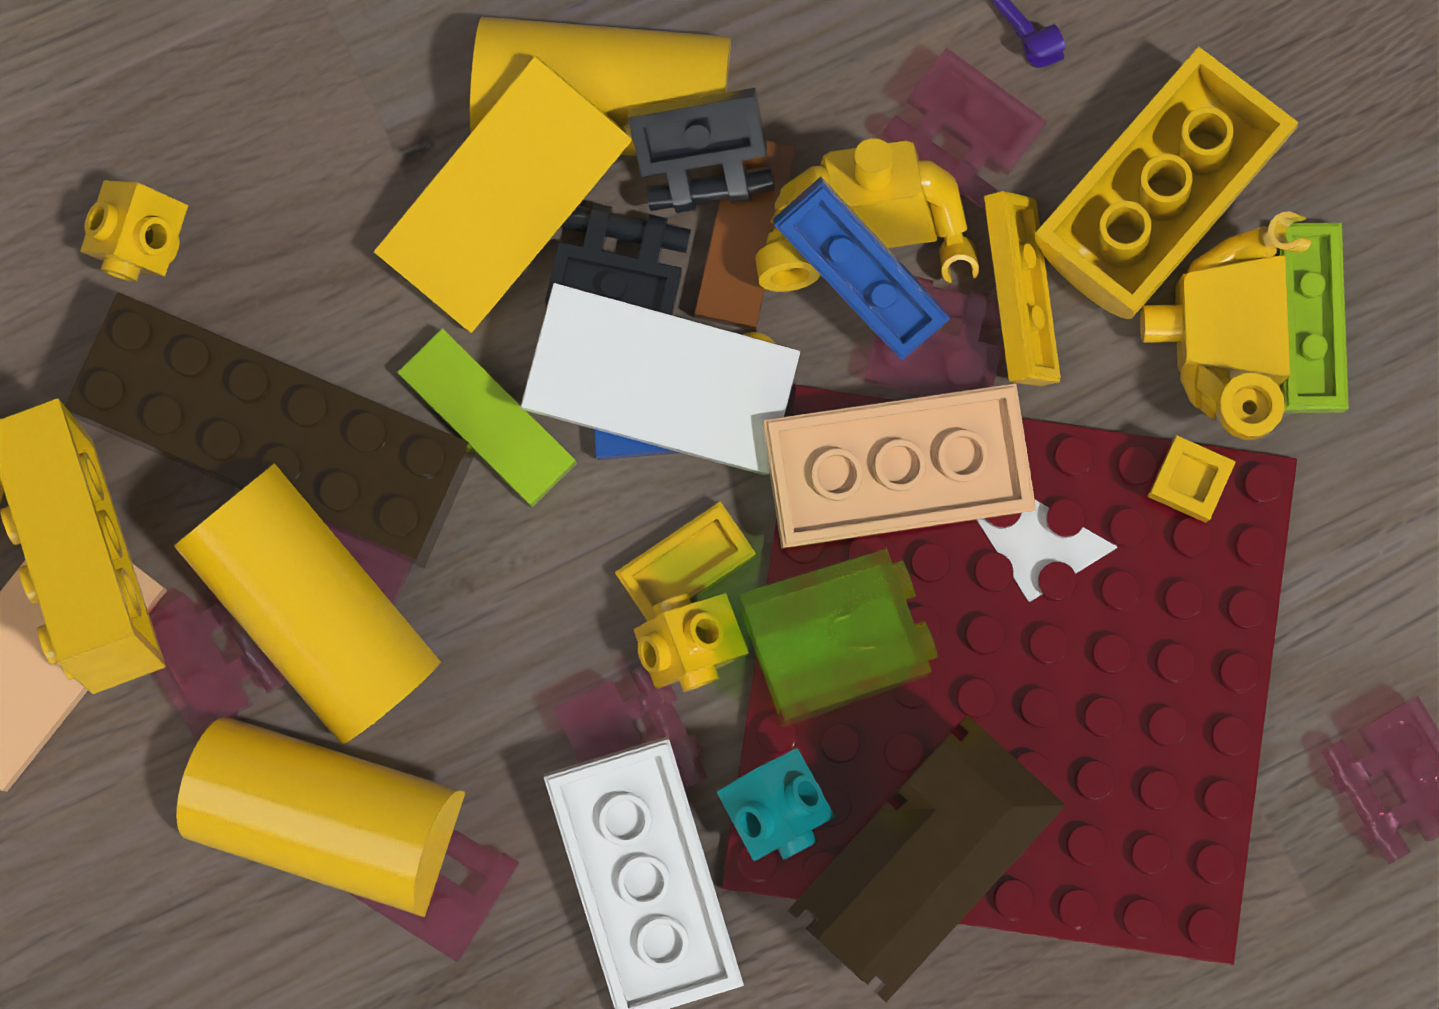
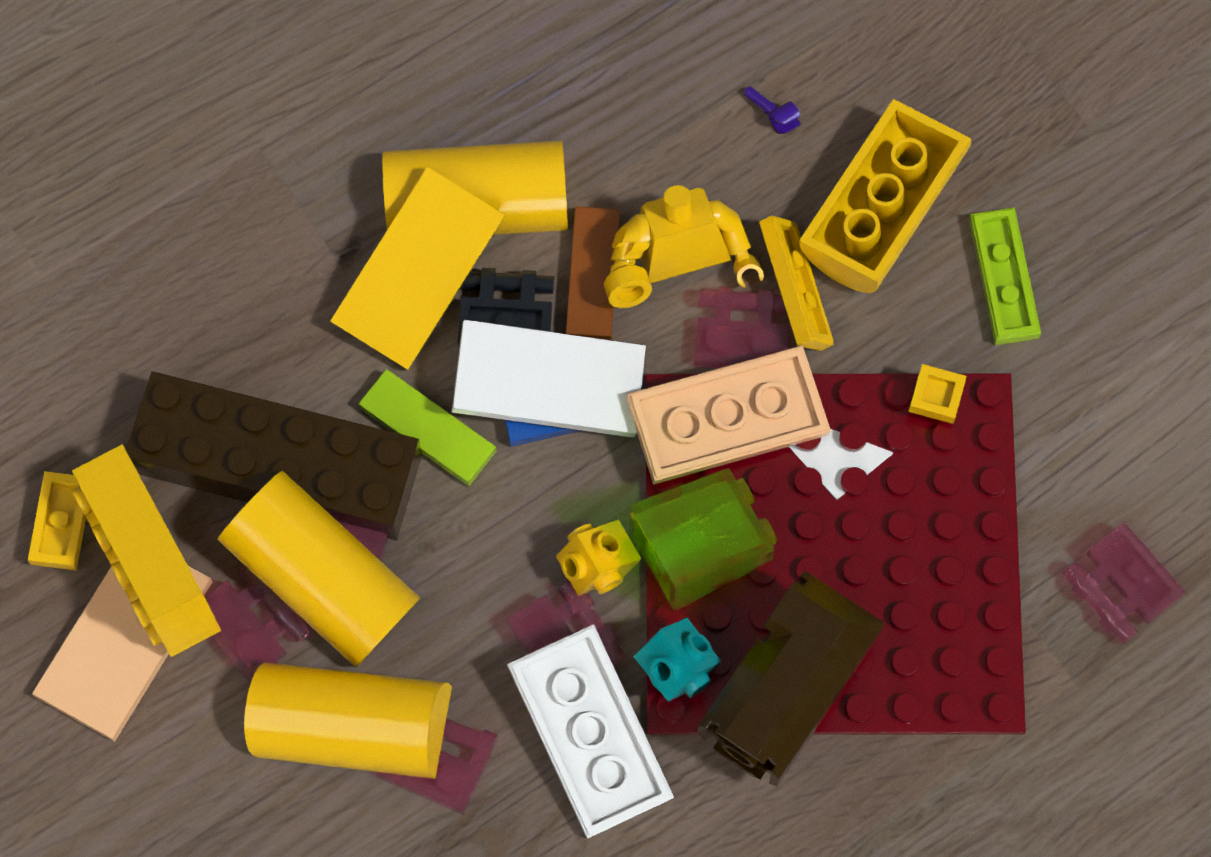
camera: 10 degrees left, 10 degrees down
yellow brick [80,180,189,283] -> none
yellow tile [615,501,756,621] -> none
black plate [628,88,775,213] -> none
blue tile [773,177,950,361] -> none
clear pink plate [882,48,1047,209] -> none
yellow torso [1140,211,1311,440] -> none

